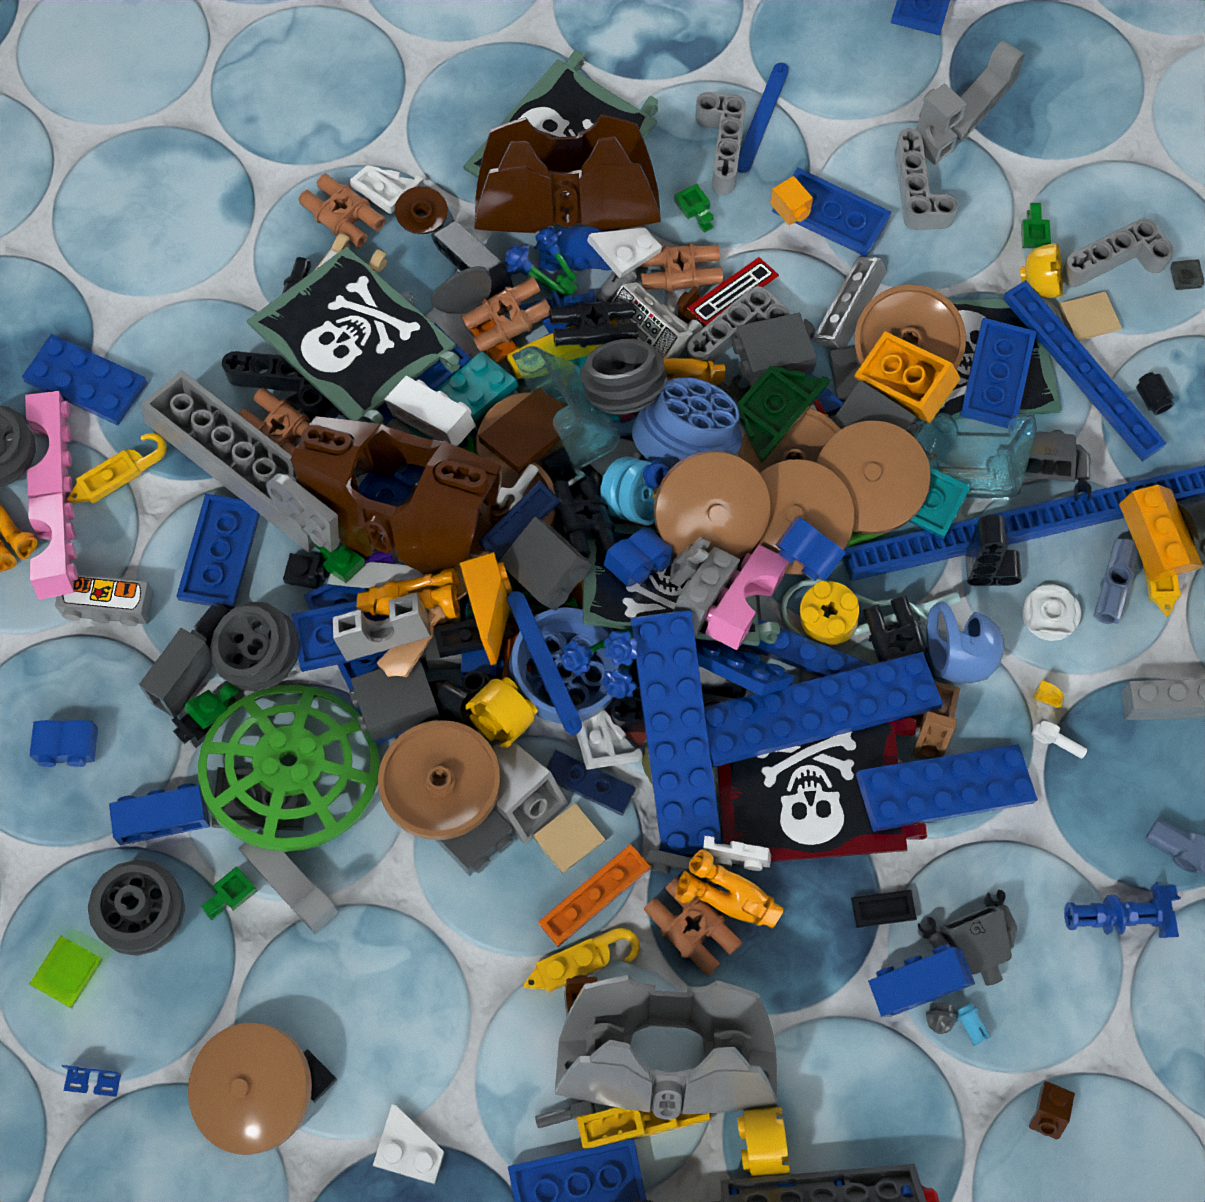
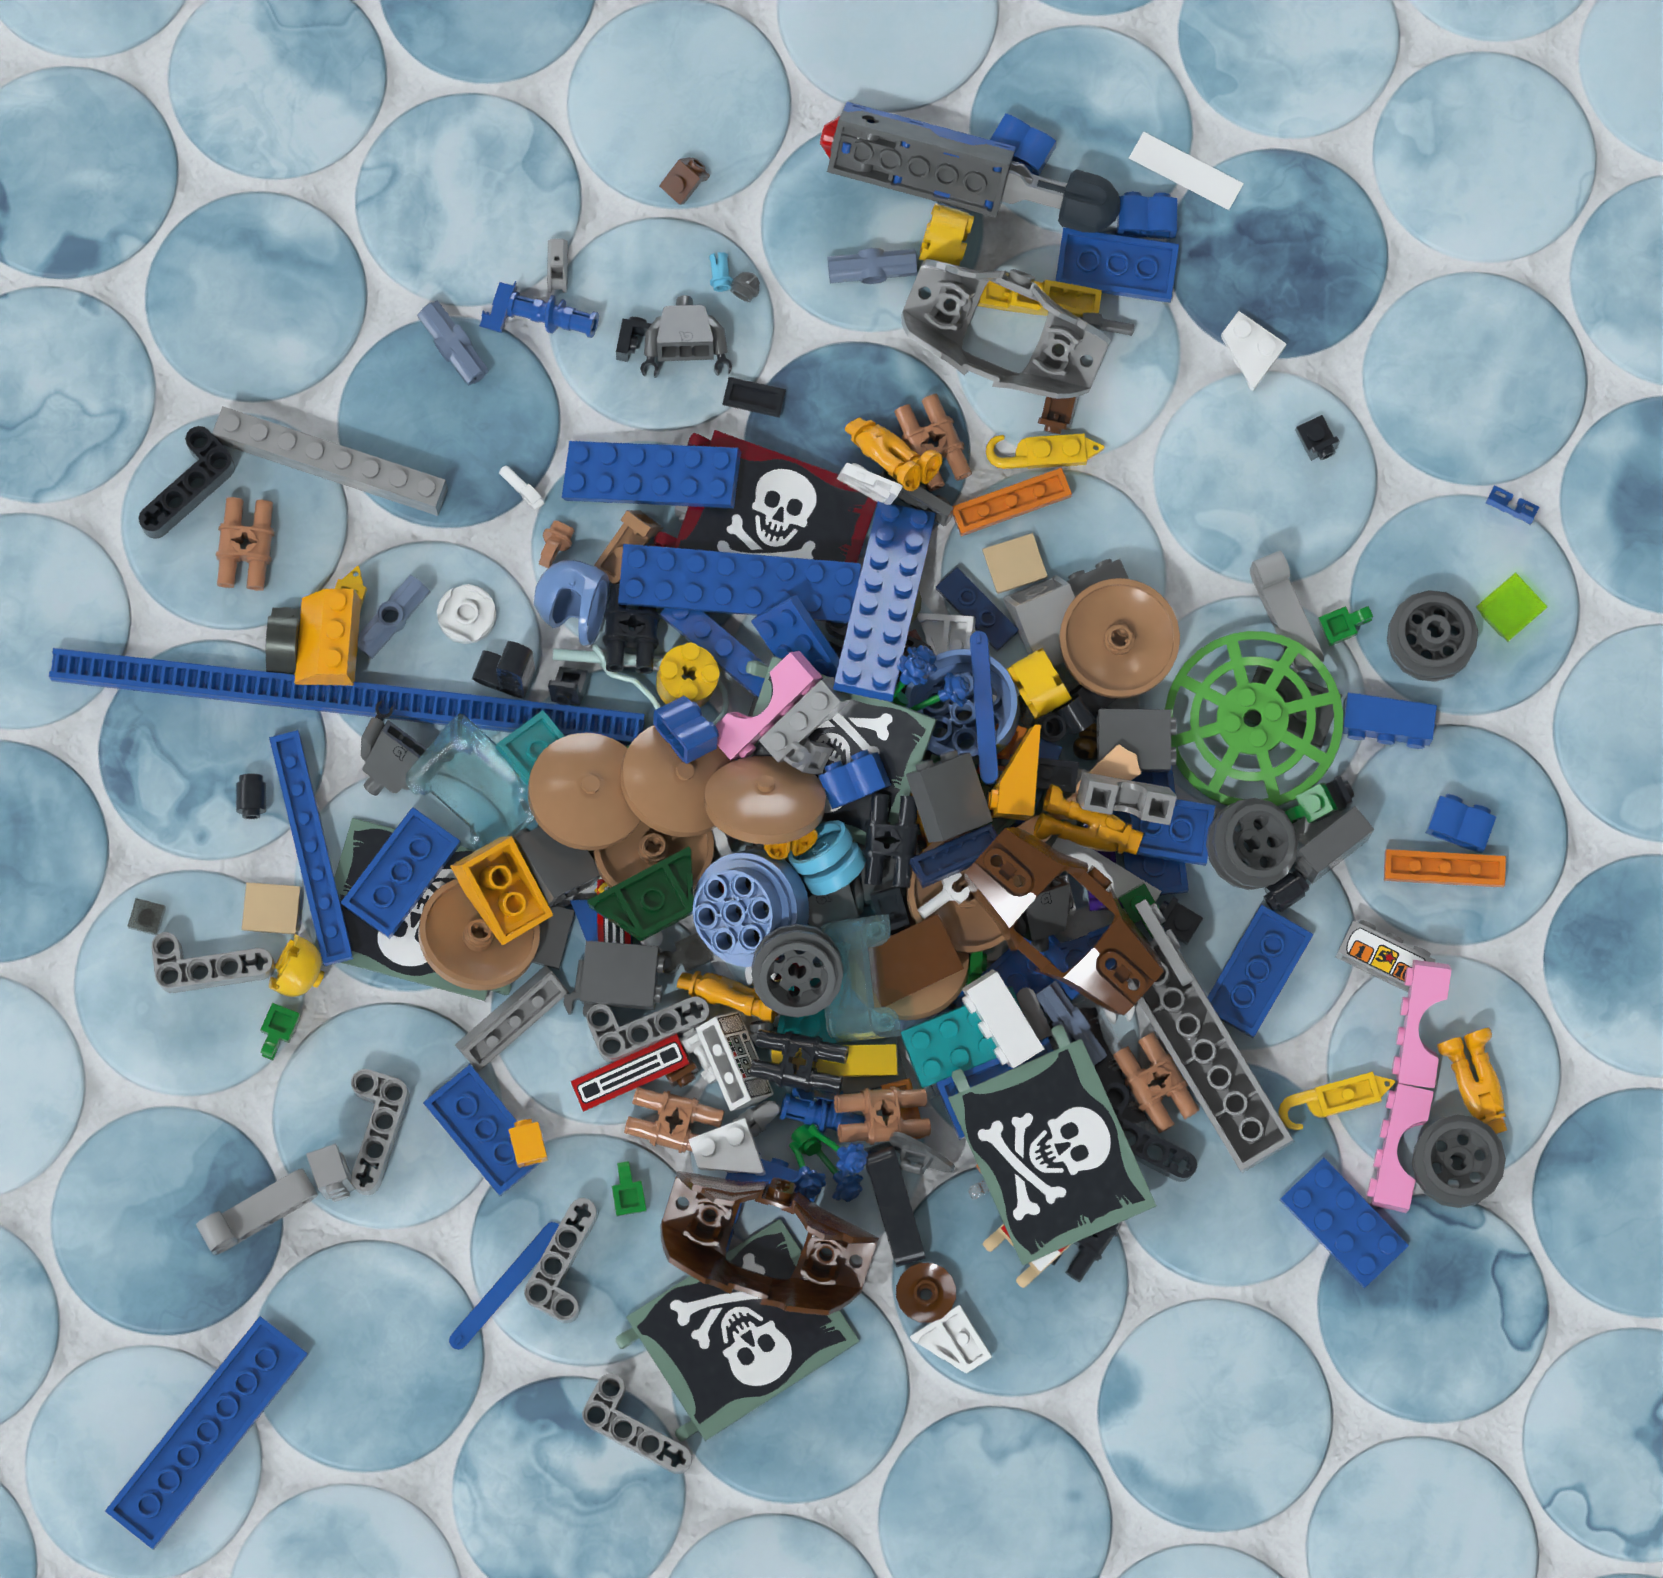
camera: 160 degrees left, 10 degrees up
medium nougat dish [188,1023,312,1155] -> none
nougat pin [298,173,386,248] -> none
blue plate [643,460,669,489] -> none
blue brick [868,944,975,1017] -> none
yellow tile [1033,680,1064,708] -> none
none -> nougat piece [539,520,575,568]
none -> light grey bar [547,239,568,293]
none -> black bracket [548,666,590,706]
none -> light grey beam [582,1373,692,1474]
none -> black bracket [616,317,651,362]
none -> sand blue piece [827,248,917,284]
none -> orange plate [1384,849,1506,888]

